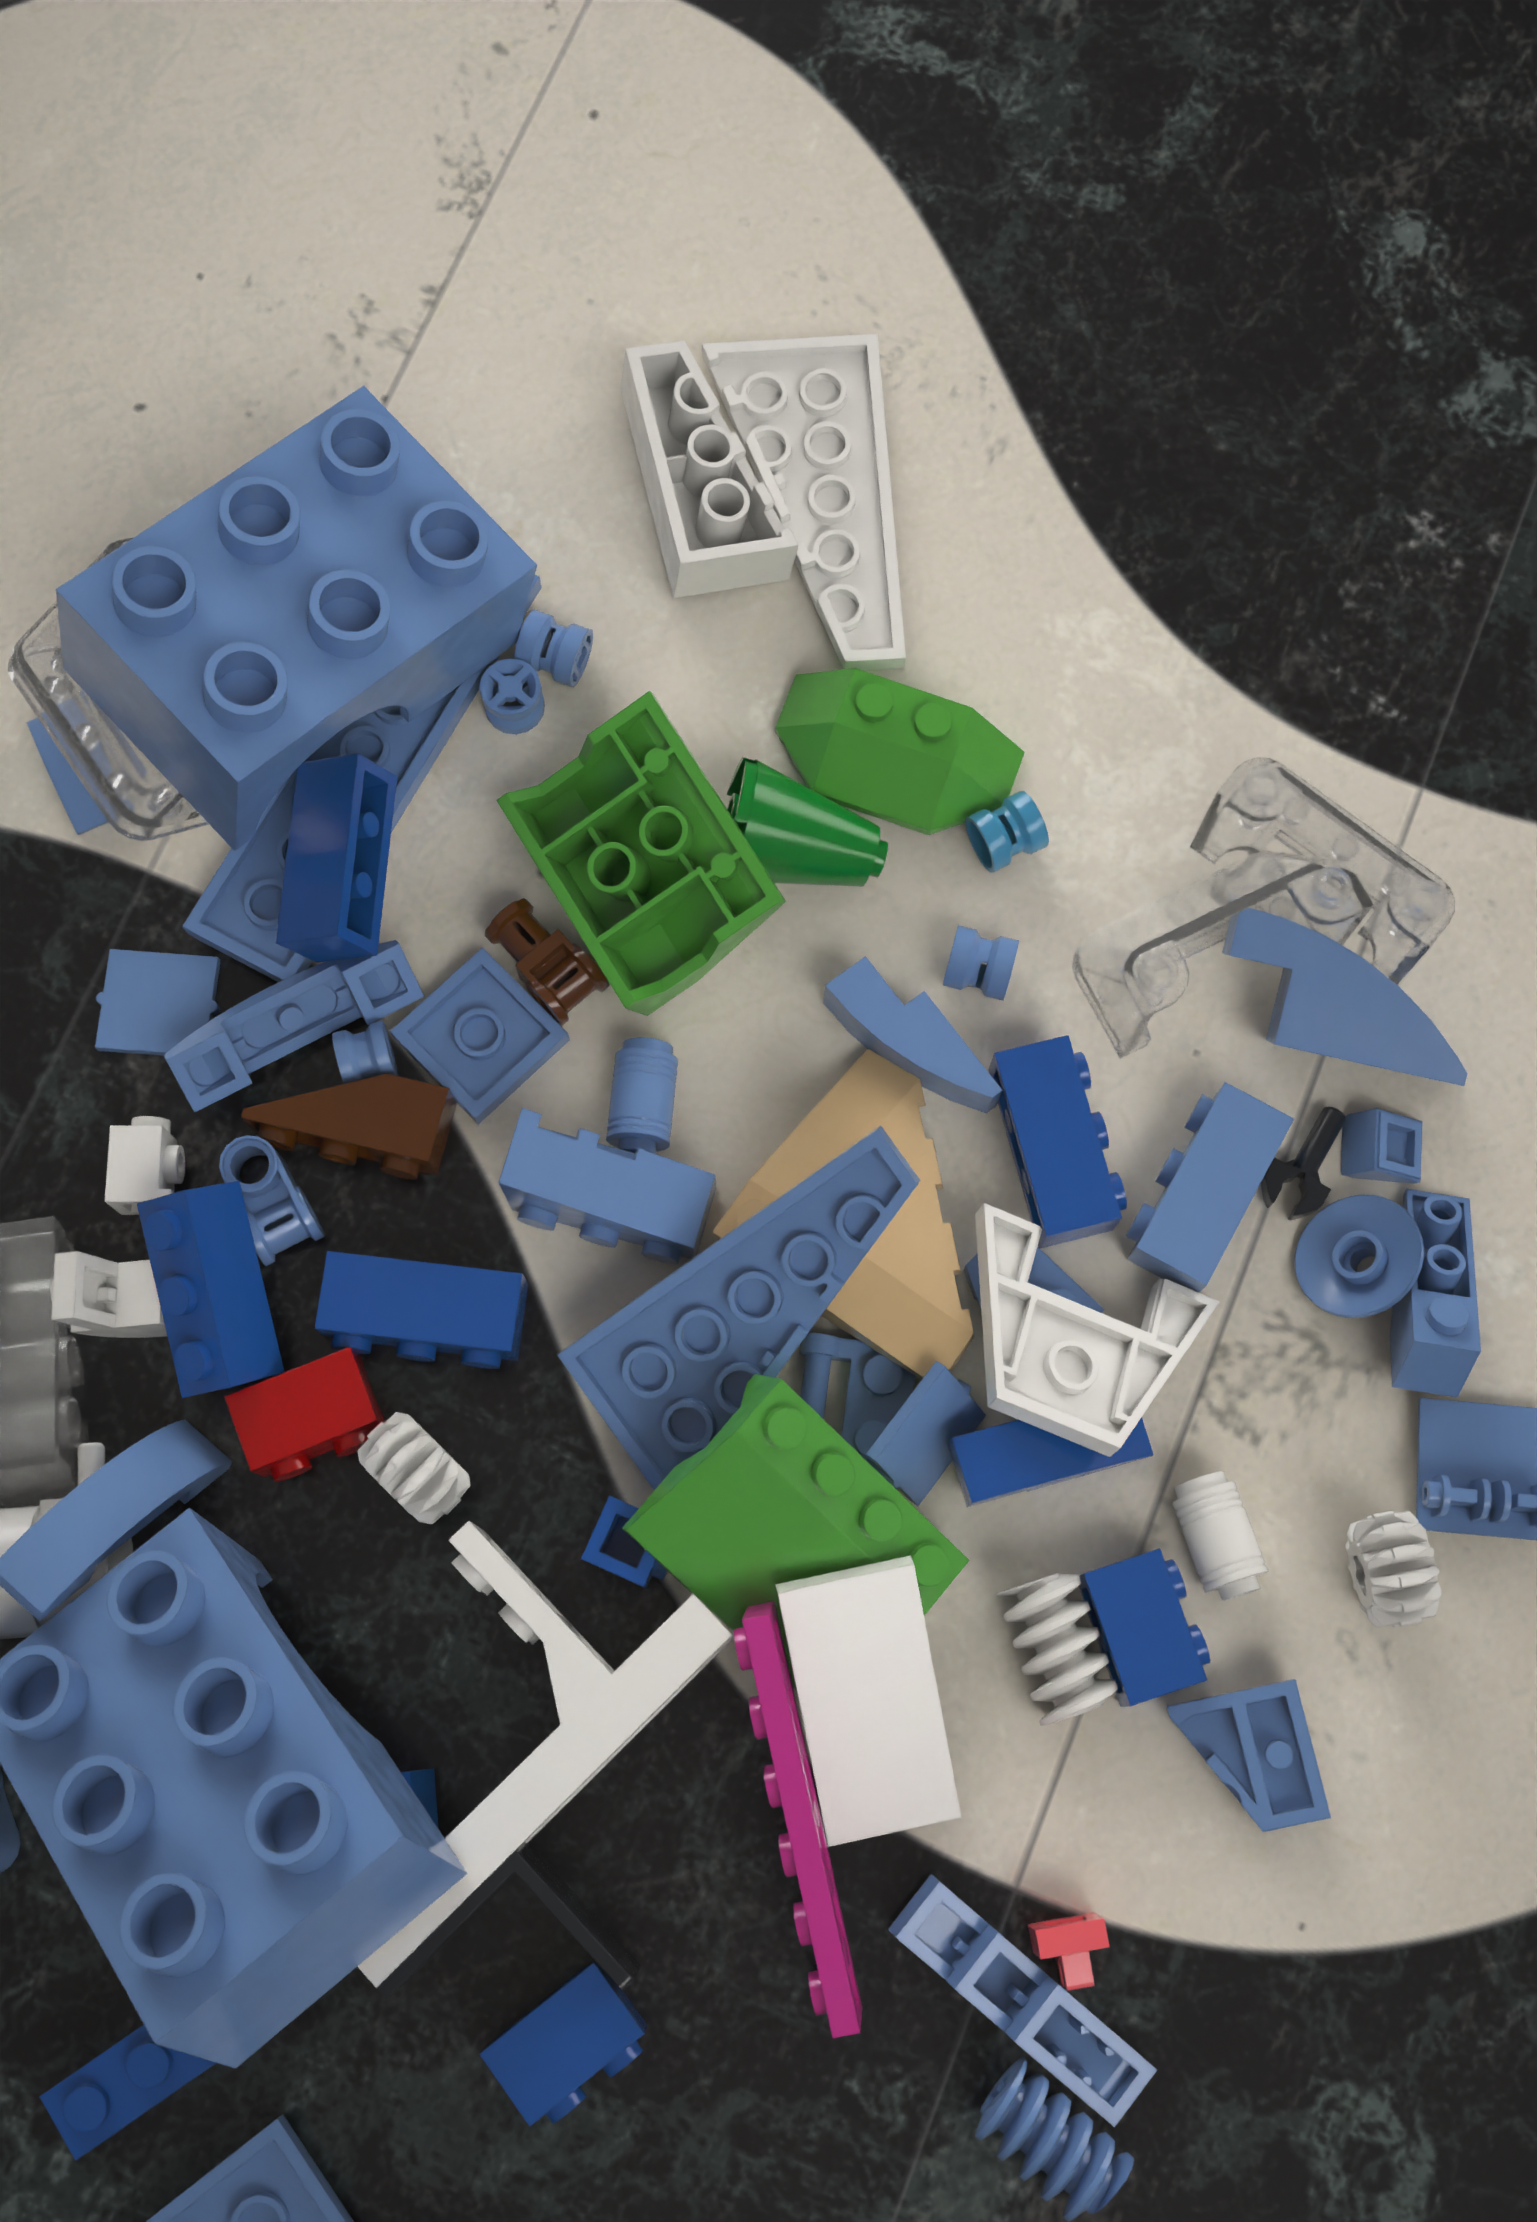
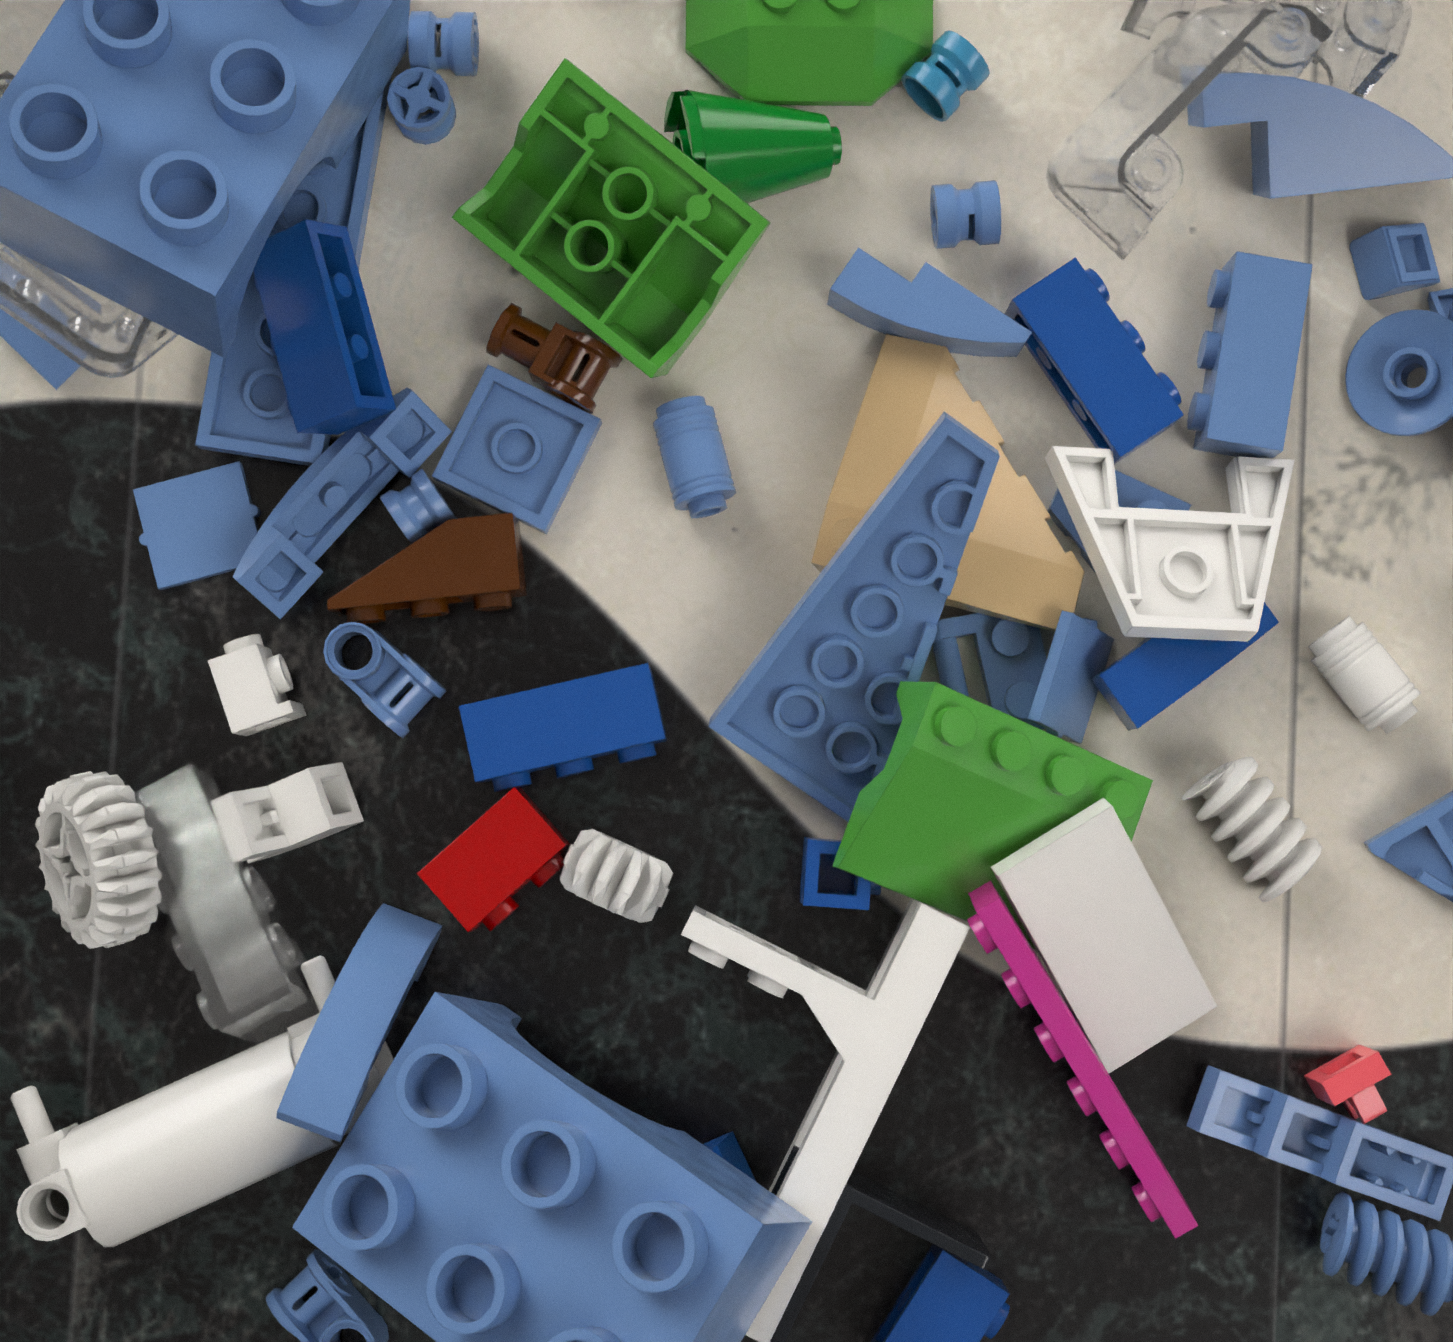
camera: 15 degrees left, 10 degrees up
blue brick [137,1181,284,1398] -> none
medium blue wedge [498,1108,716,1265] -> none
blue brick [1078,1548,1210,1707] -> none
black bar [1261,1106,1346,1220] -> none

